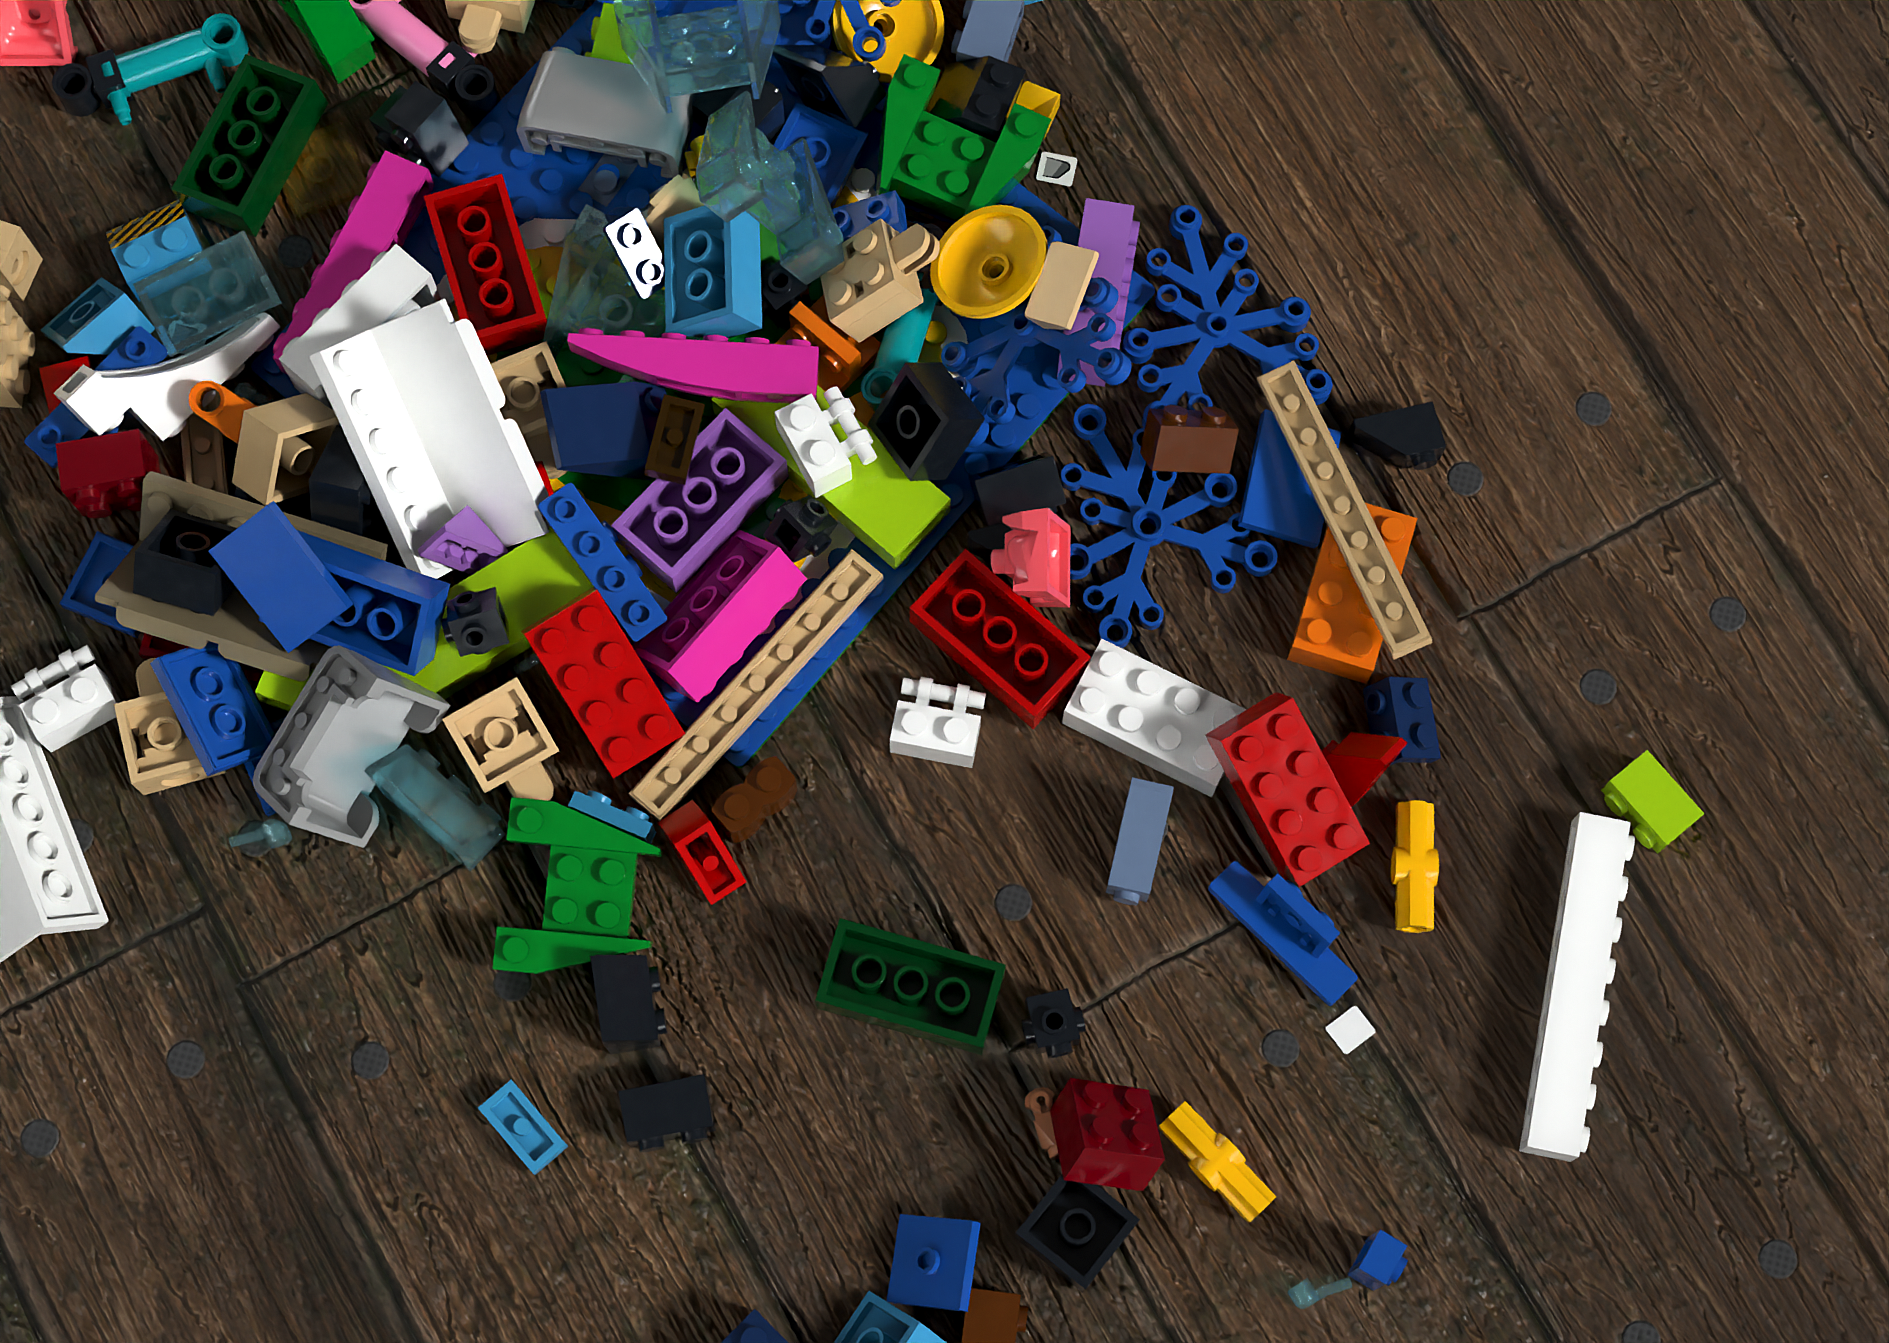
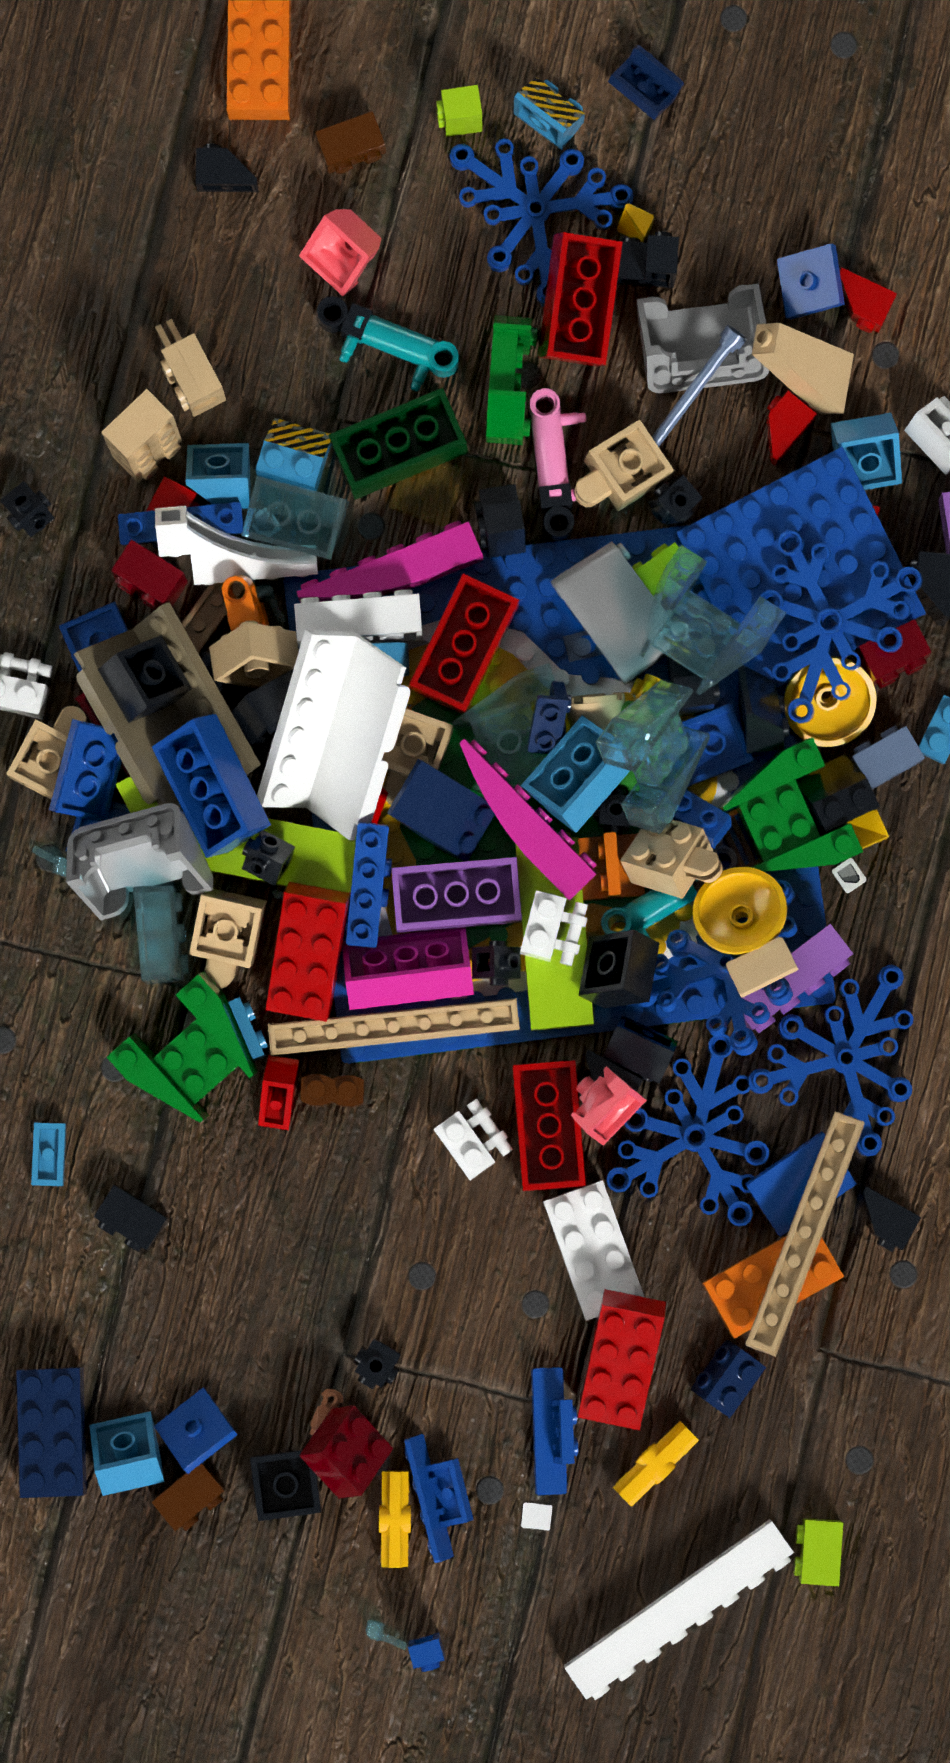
camera: 45 degrees right, 10 degrees up
blue tile [208,501,354,653] -> none
medium lavender slope [417,505,509,575] -> none
black slope [590,955,668,1055] -> none
dark brown plate [644,394,705,485] -> none
dark green brick [815,918,1006,1055] -> none
sand blue slope [1106,777,1174,905] -> none
reddish brown brick [1140,405,1239,474] -> none
red slope [1322,732,1407,808] -> none
none -> blue bracket [404,1434,474,1563]

